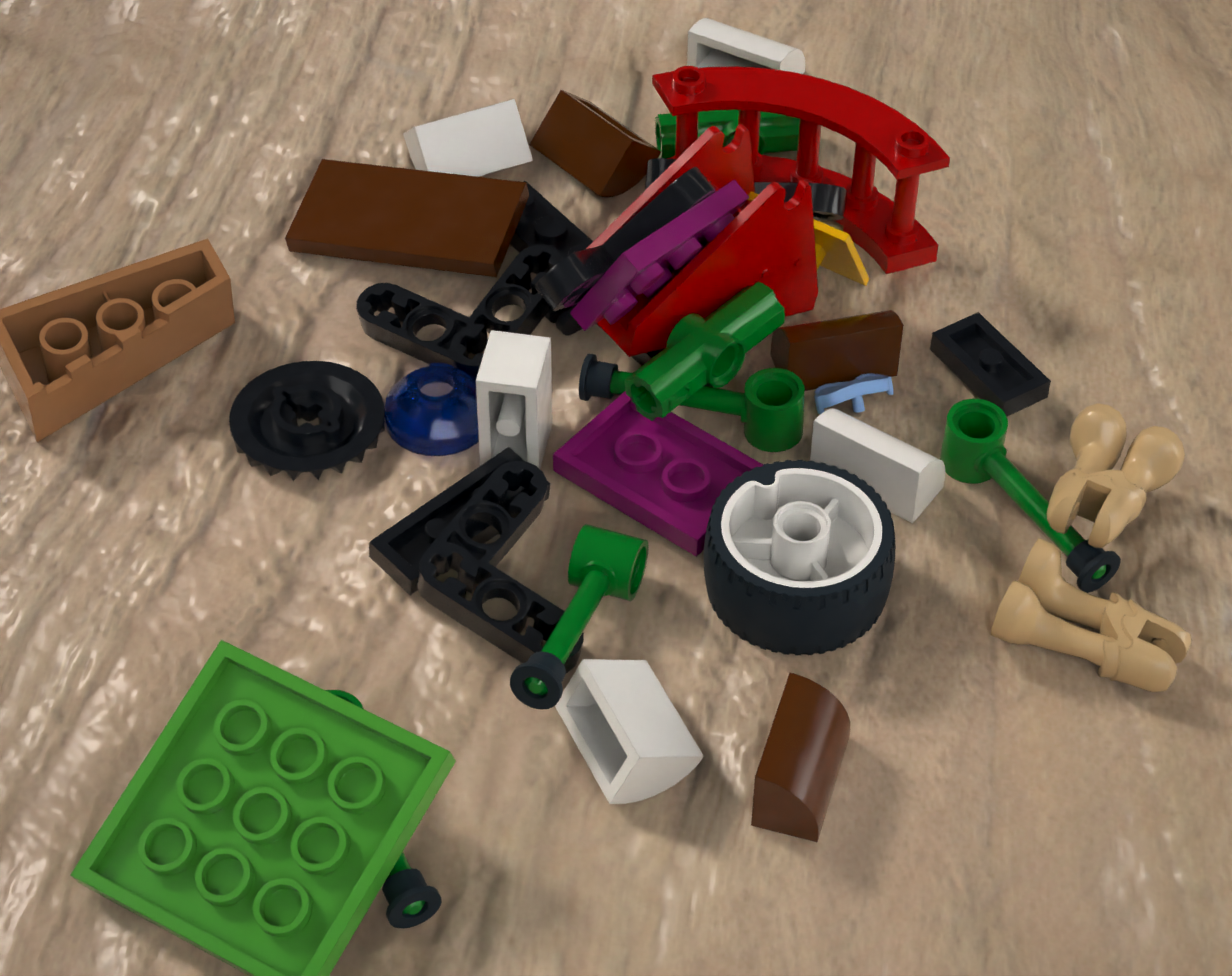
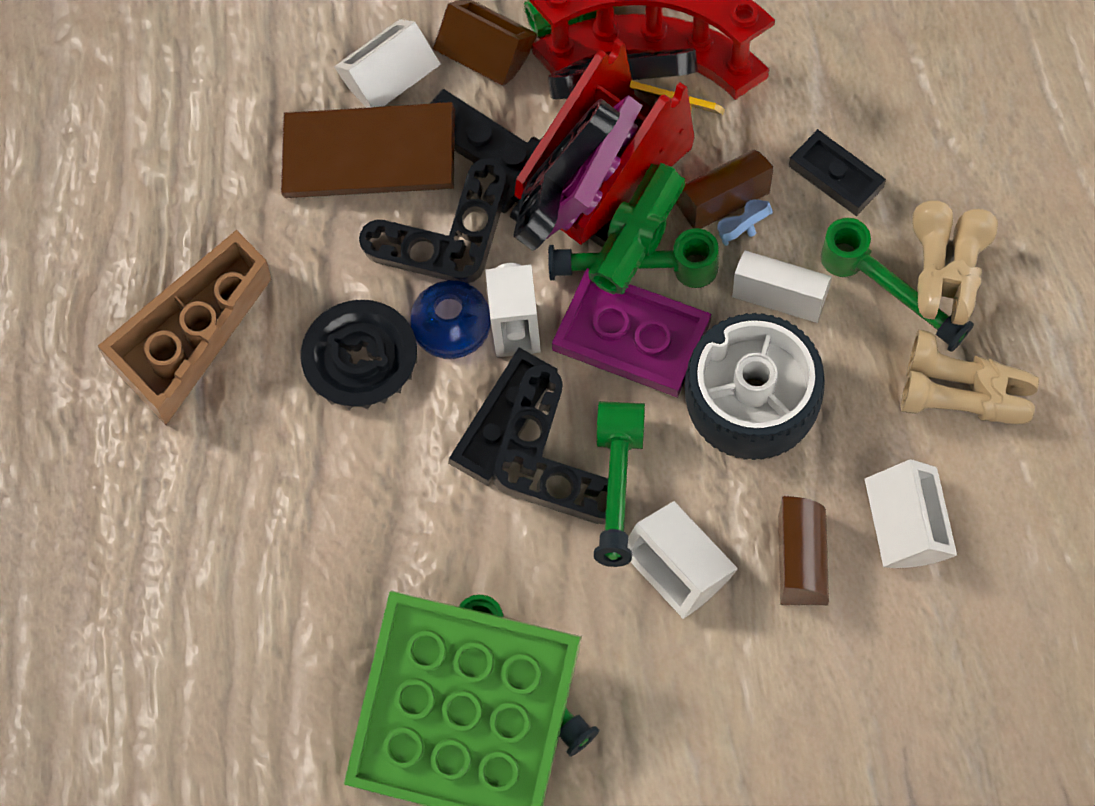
camera: 10 degrees left, 20 degrees up
none -> white brick [865,459,957,568]

